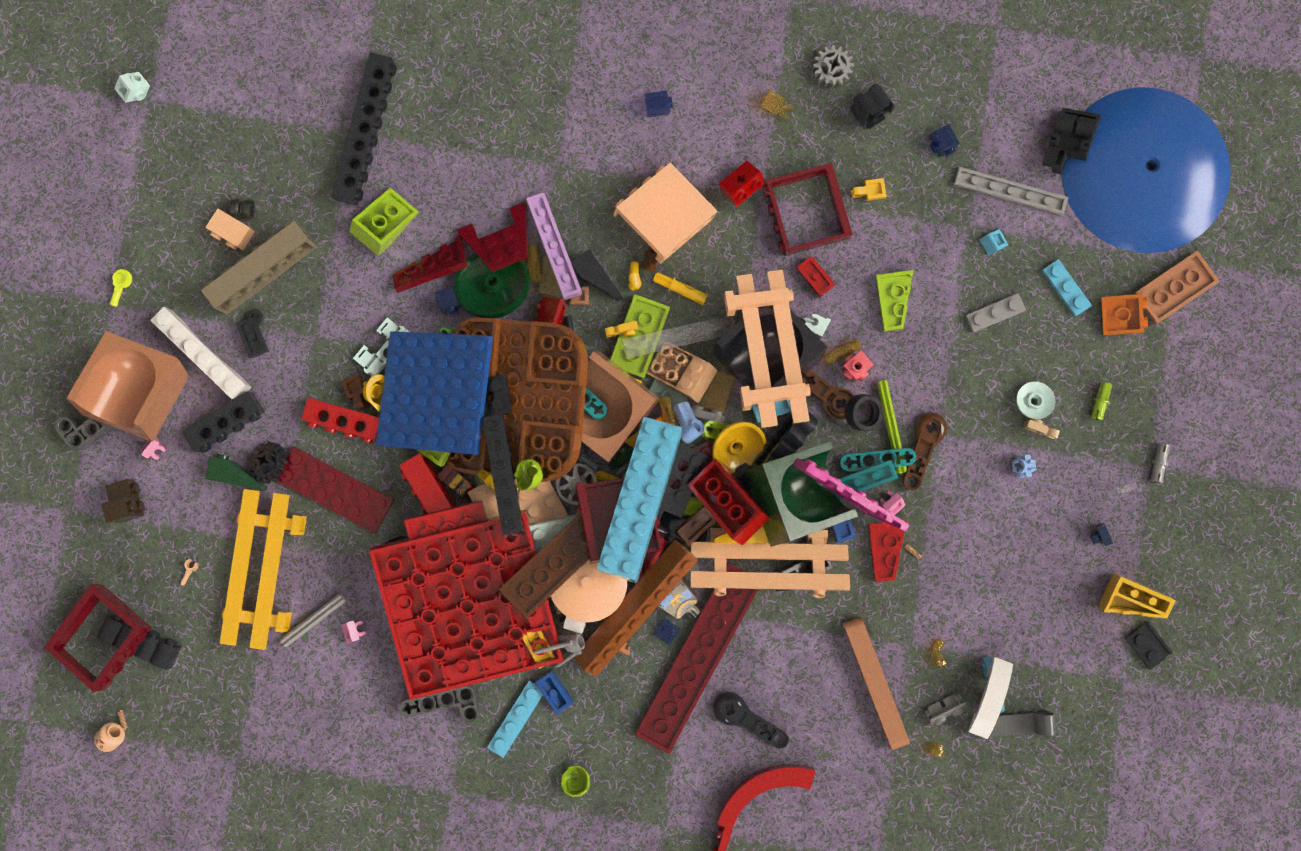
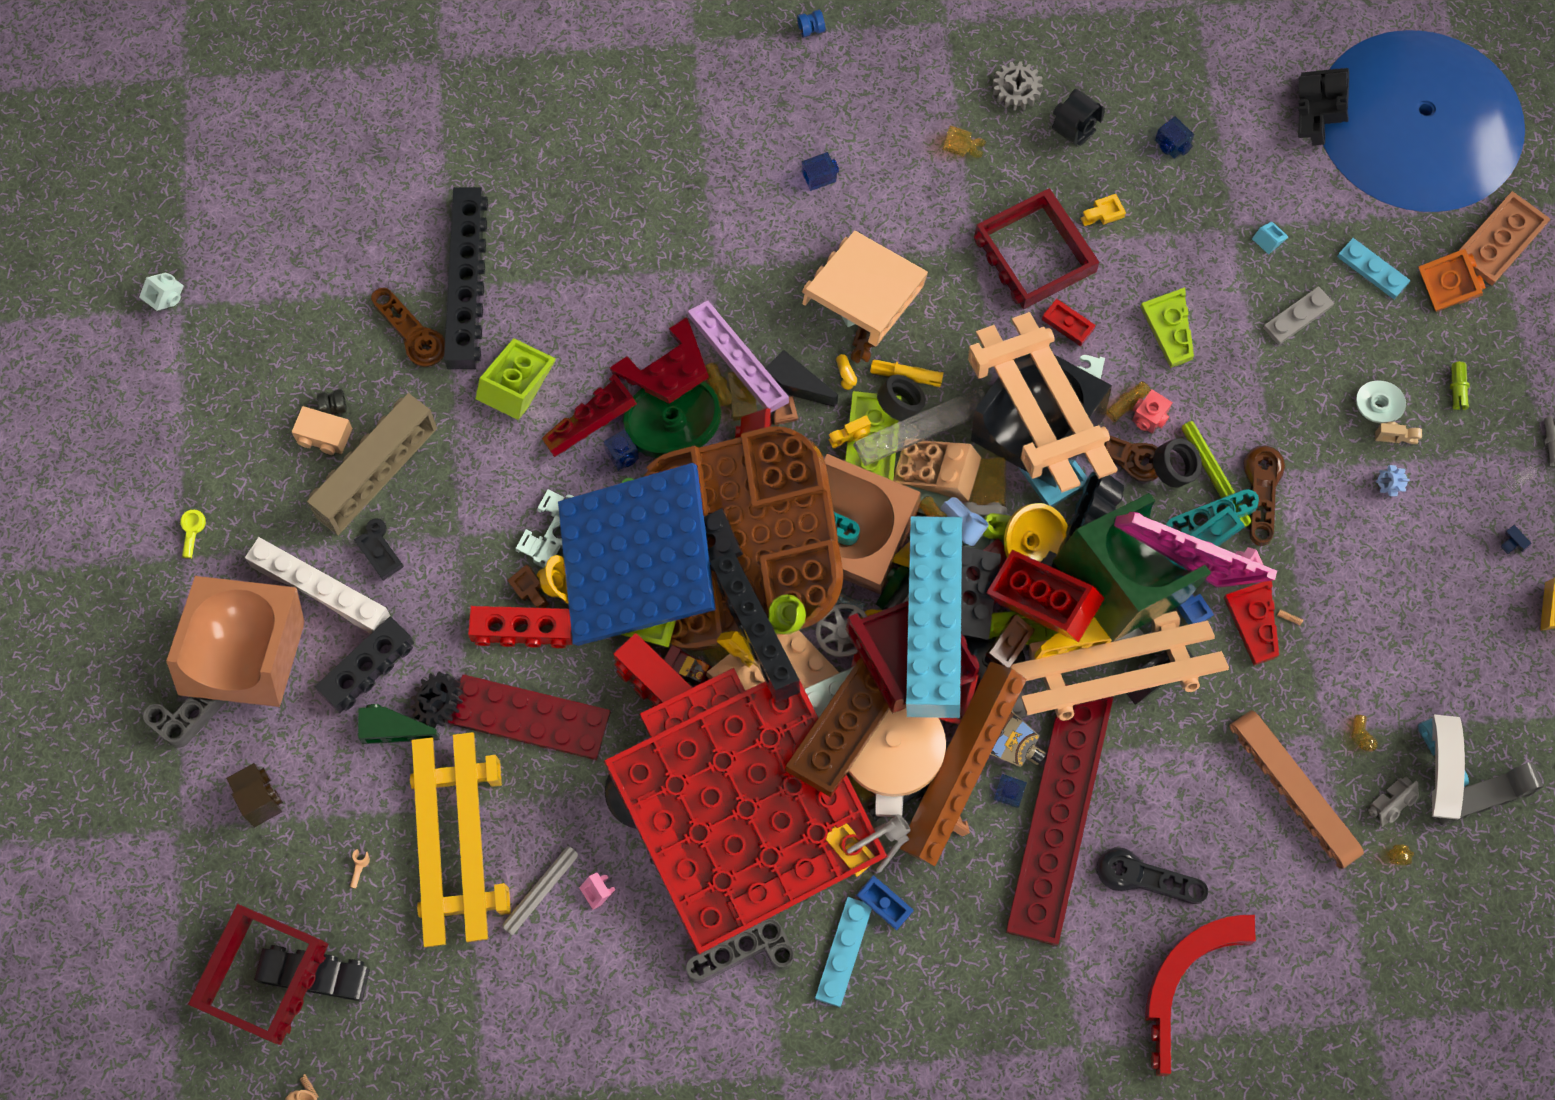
camera: 20 degrees left, 15 degrees down
bright pink tile [140,437,165,460] -> none
lime hair [561,765,590,797] -> none
red brick [718,160,765,207] -> none
light grey tile [953,166,1068,216] -> none
none -> reddish brown beam [371,287,445,367]
none -> black tyre [877,374,926,422]

